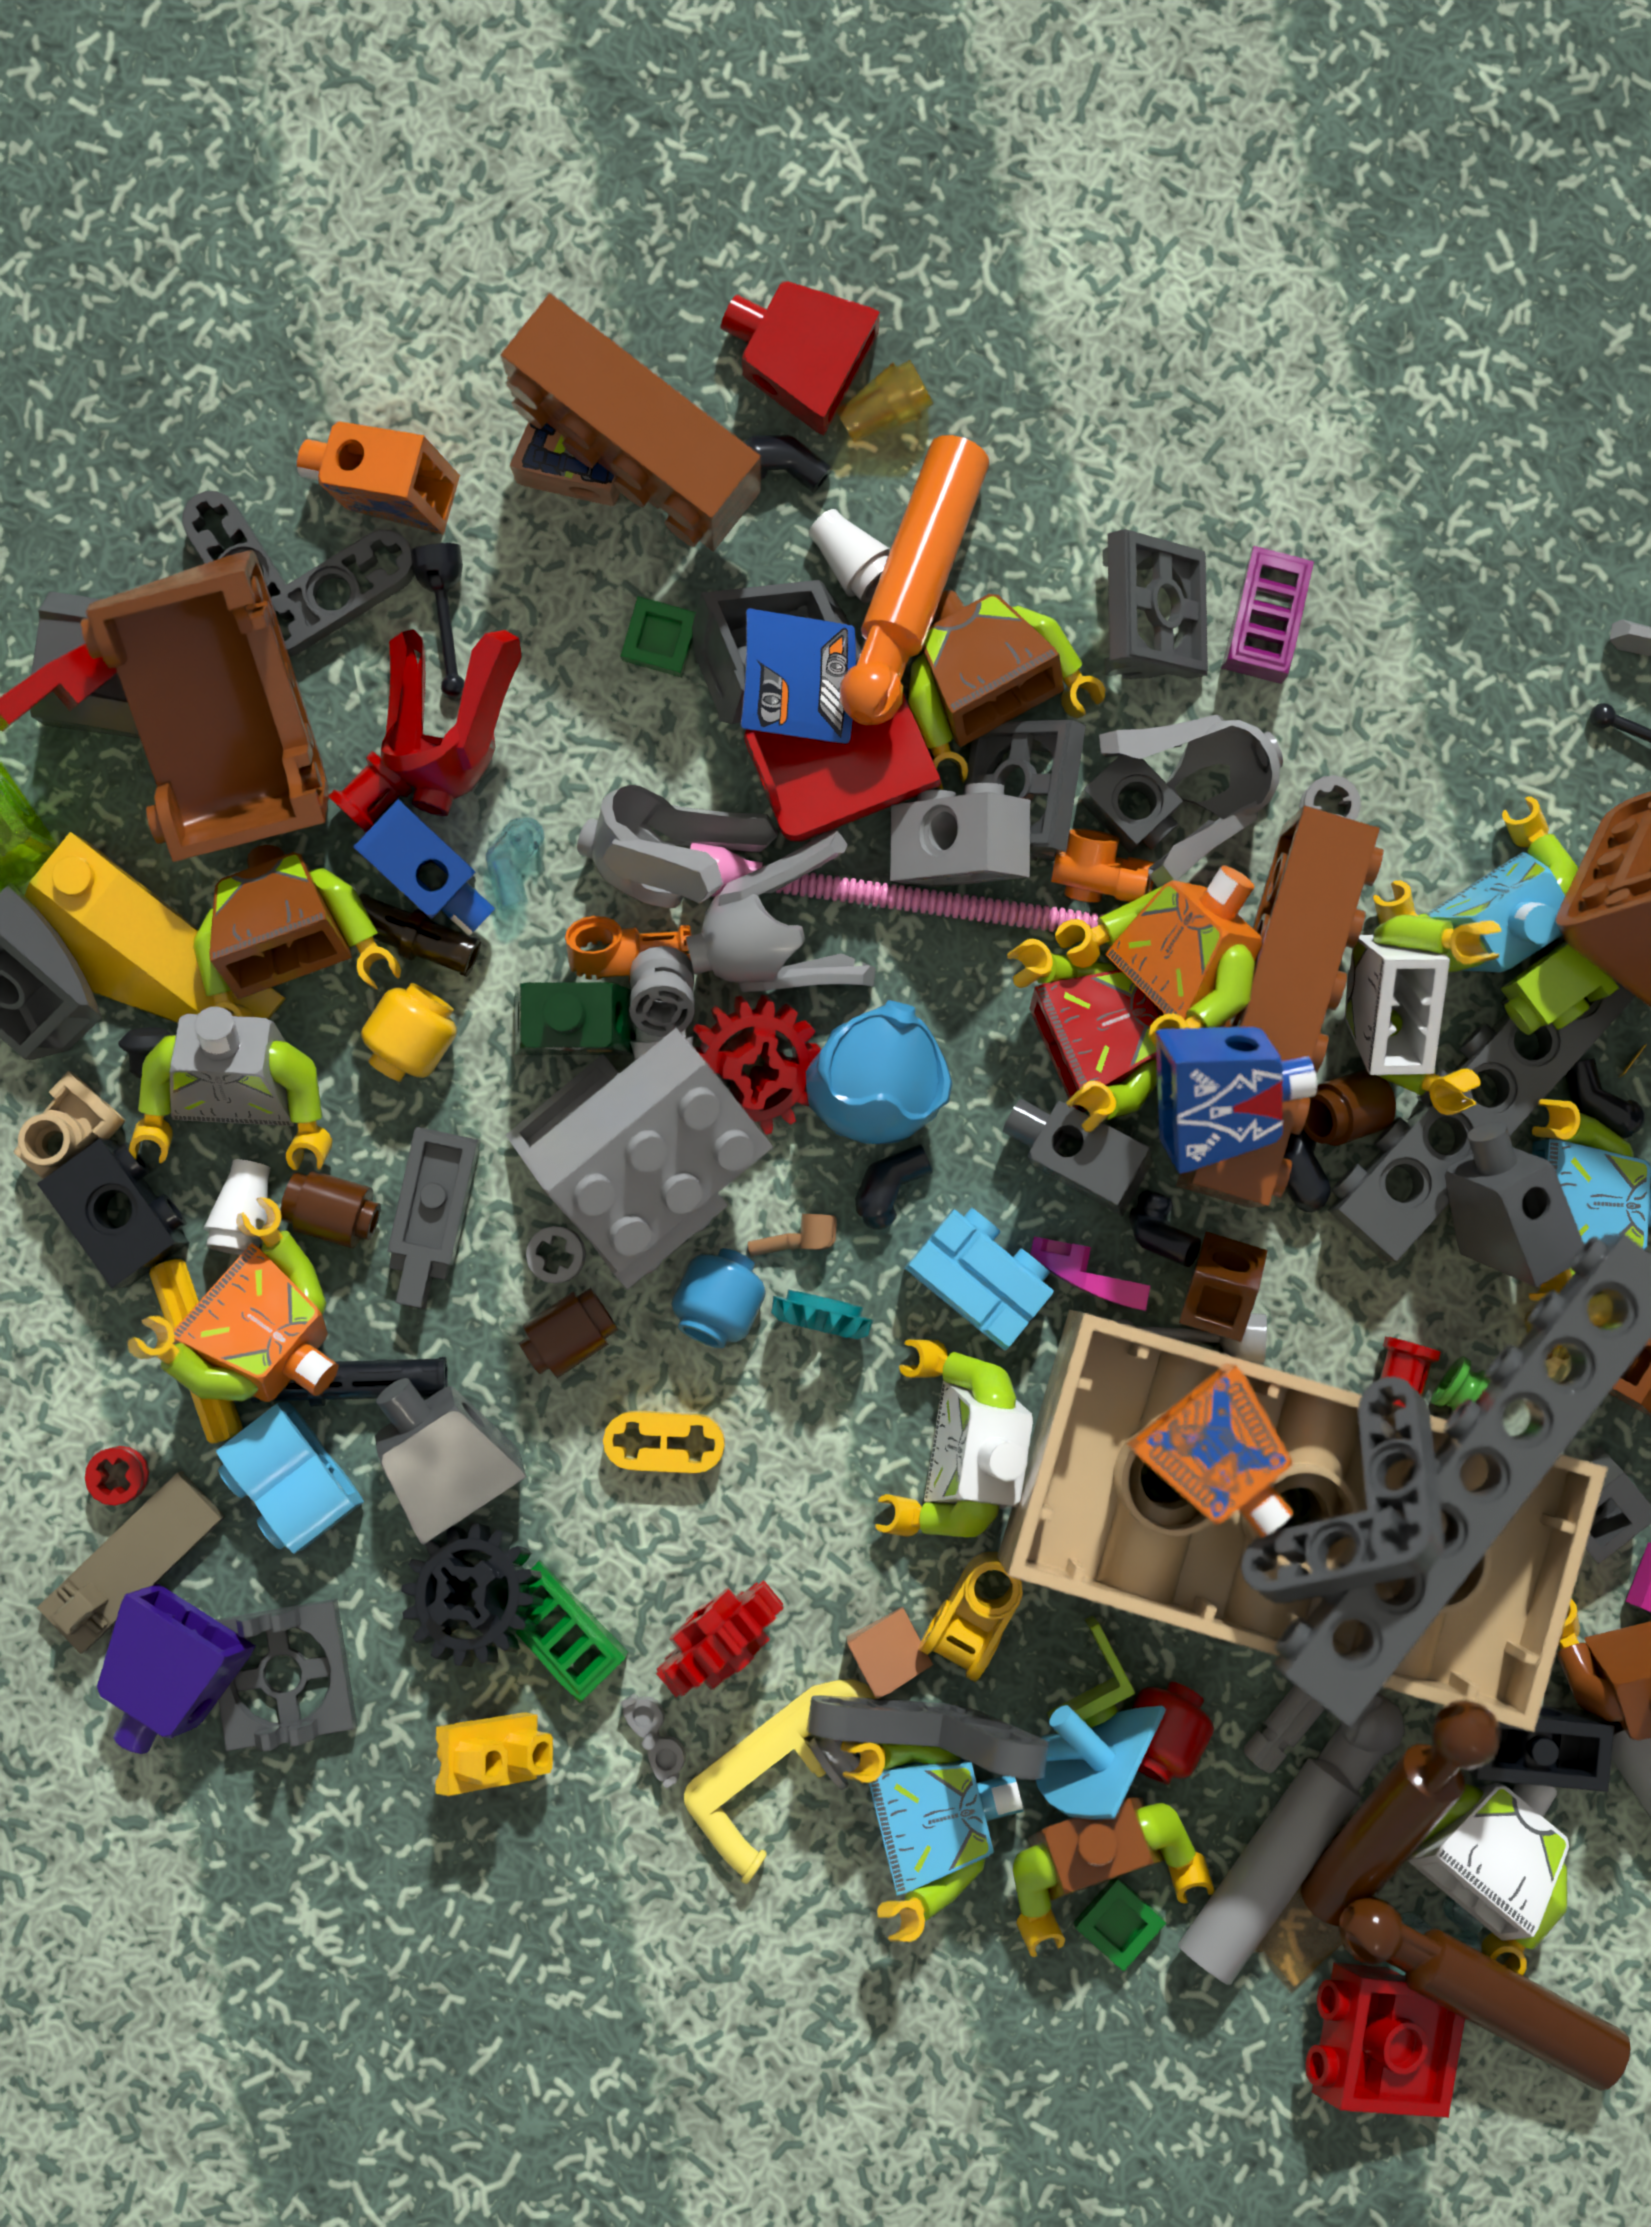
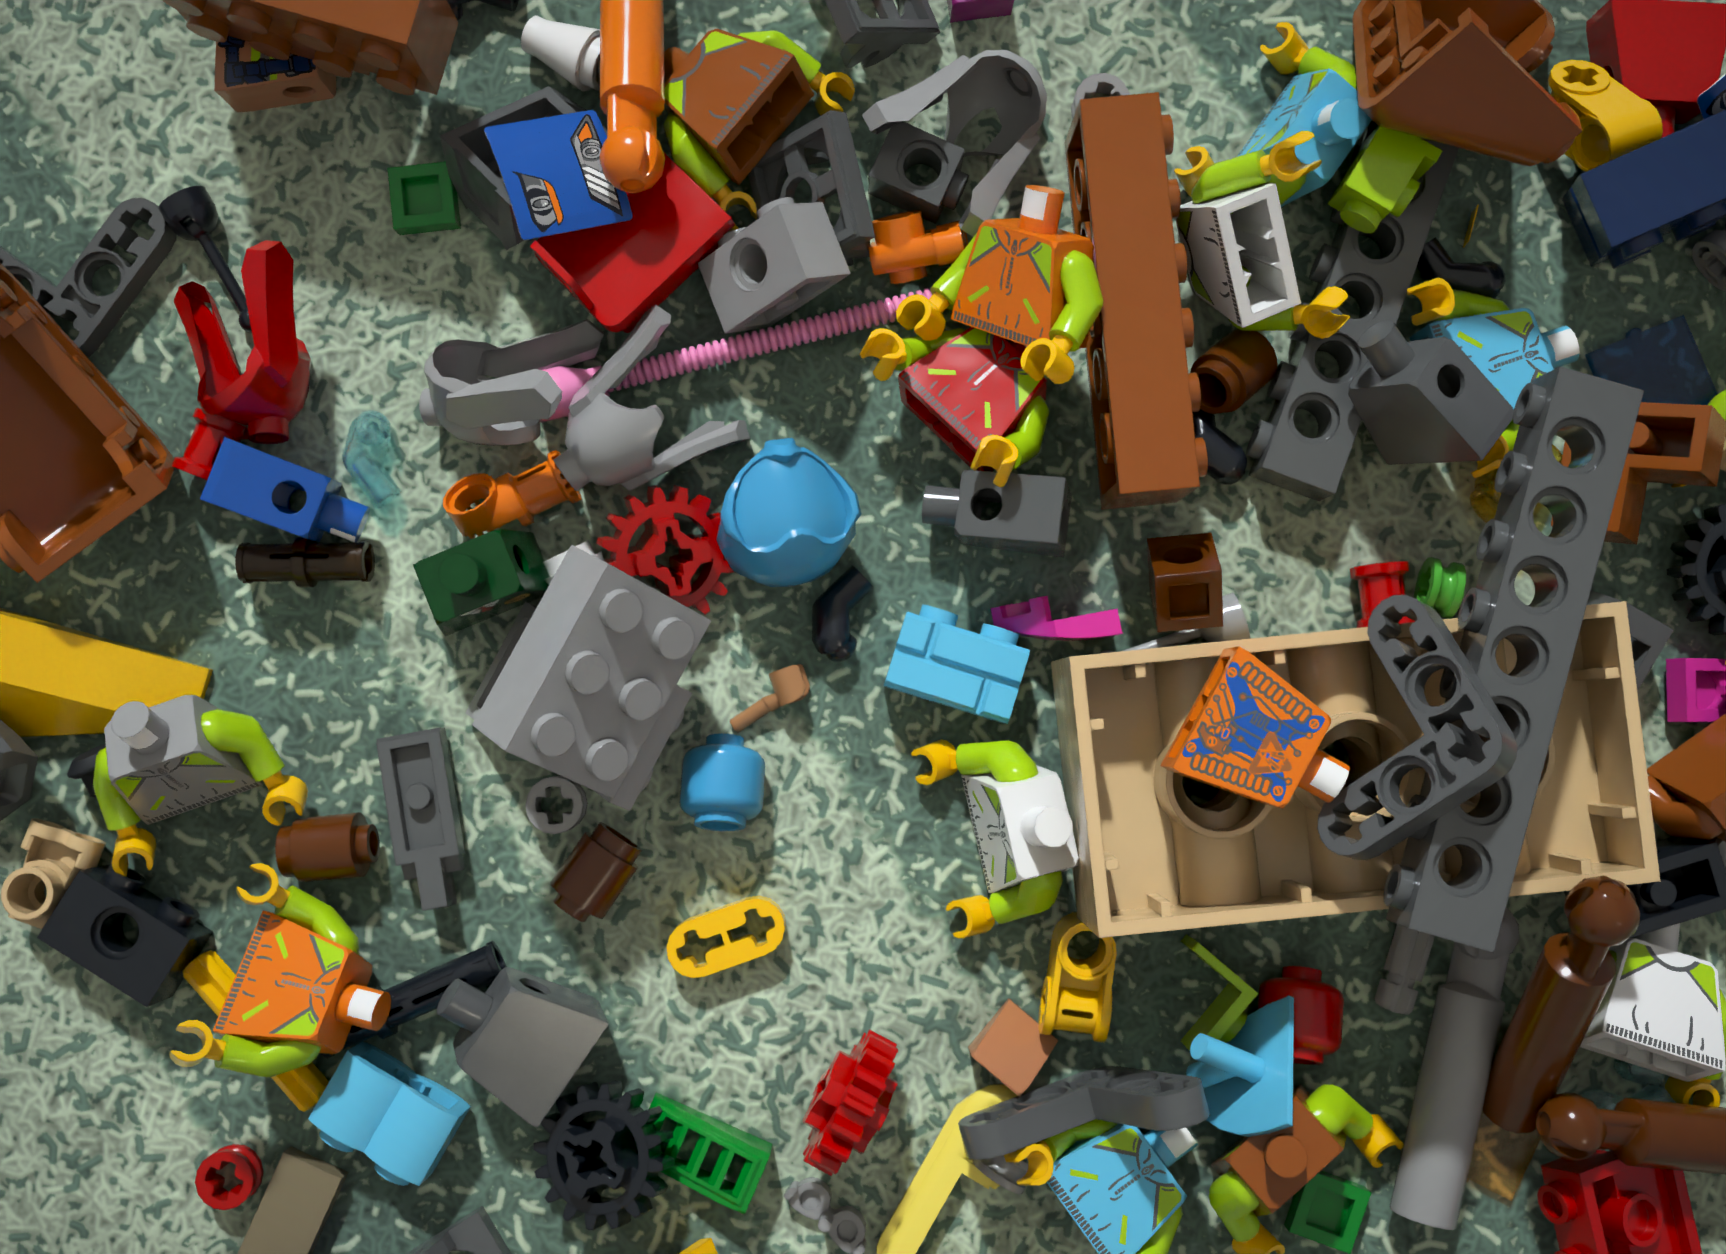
camera: 20 degrees left, 0 degrees up
dark orange torso [193,845,401,1017] -> none
white cone [203,1159,271,1256] -> none
orange torso [297,421,460,535] -> none
yellow head [361,983,457,1082] -> none
light grey wheel [629,946,695,1037] -> none
teal gear [771,1289,874,1340] -> none
black arm [1129,1190,1201,1267] -> none
blue torso [1156,1027,1317,1174] -> none

